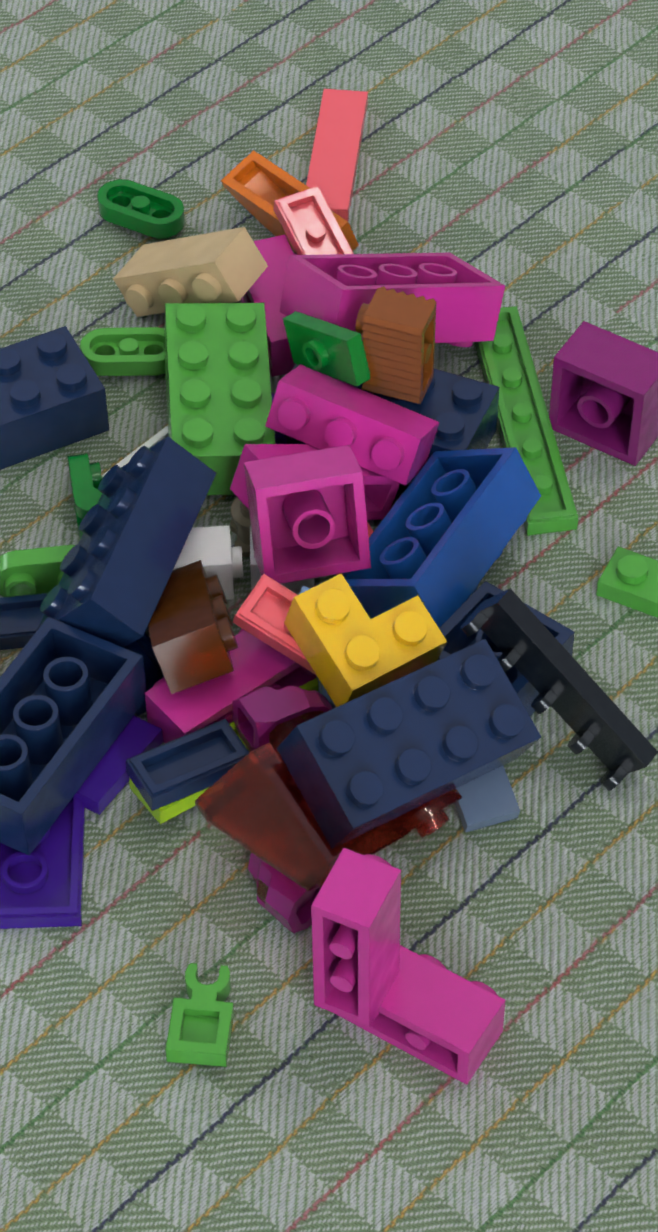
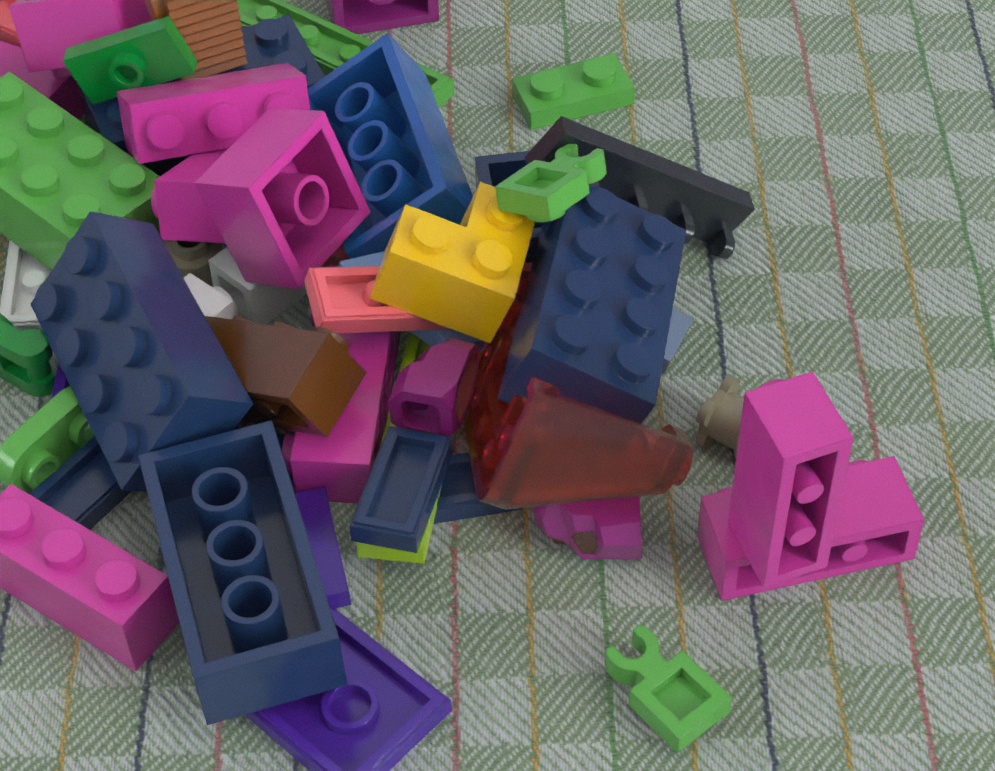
camera: 45 degrees left, 0 degrees up
none -> bright green plate [495,143,607,222]
none -> dark tan brick [695,376,744,458]

